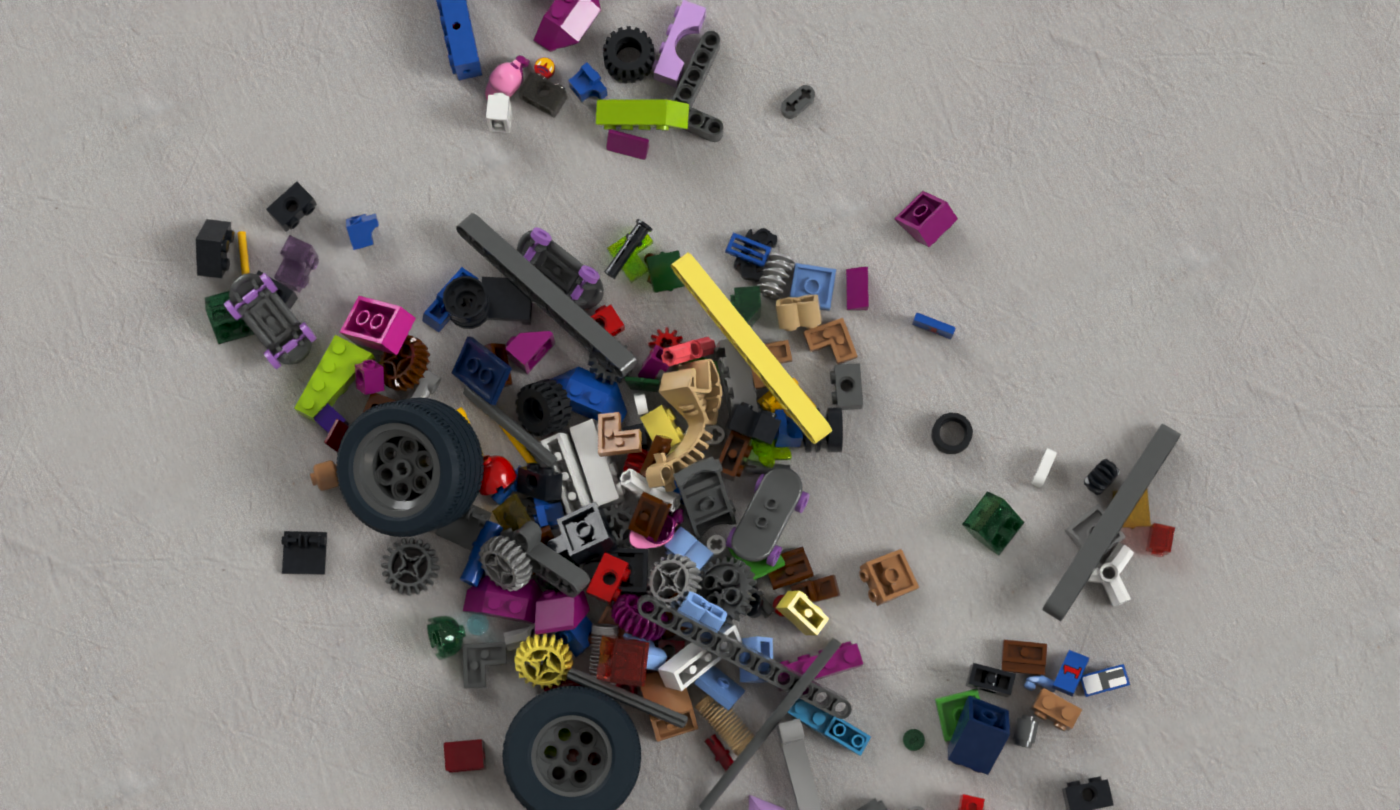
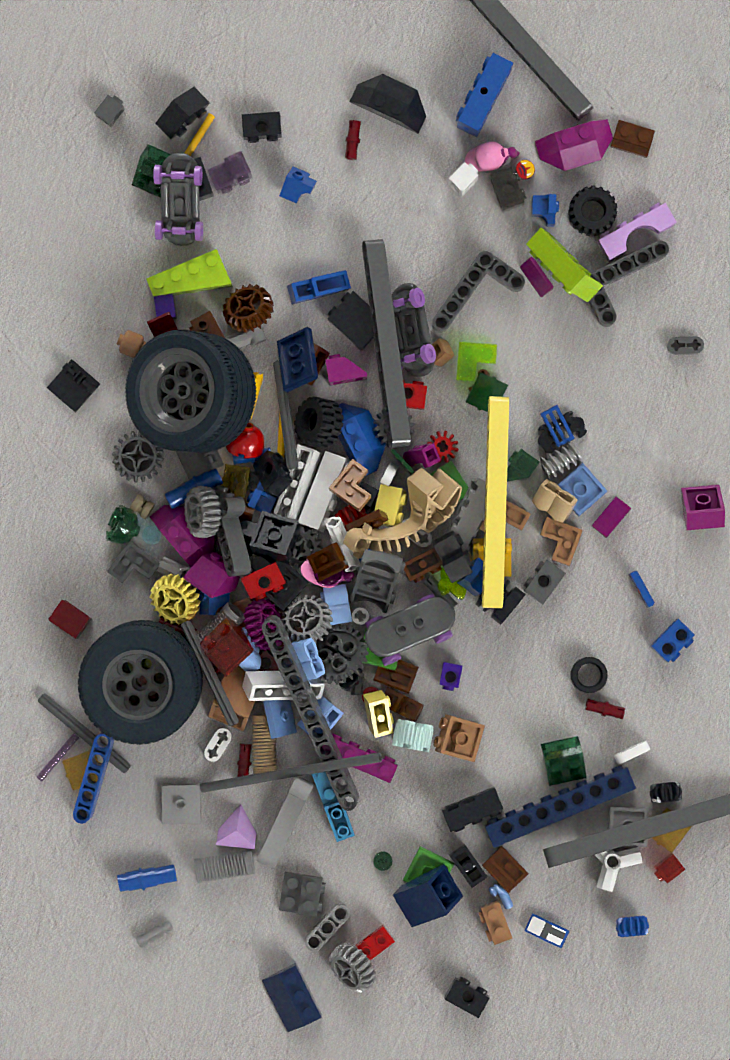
camera: 40 degrees right, 10 degrees up
dark pink brick [340,296,416,355] -> none
magenta brick [355,360,385,395] -> none
black wheel [443,276,491,329] -> none
black pin [604,219,653,279] -> none
coral piece [661,336,716,366] -> none
dark grey brick [1013,715,1039,748] -> none
blue tile [1052,650,1089,697] -> none
none -> dark grey brick [94,95,125,127]
none -> dark tan wheel [129,494,155,520]
none -> white beam [204,728,232,762]
none -> dark red pin [345,120,361,160]
none -> black wedge [349,74,426,134]
none -> light aqua brick [392,719,434,753]
none -> dark grey beam [432,251,525,333]
none -> medium nougat slope [432,338,455,367]
none -> dark purple brick [439,662,463,691]
none -> black wedge [441,787,503,832]
none -> dark blue brick [484,765,636,848]
none -> dark red pin [585,698,625,719]
none -> blue gear [616,916,649,937]
none -> blue brick [650,619,695,662]

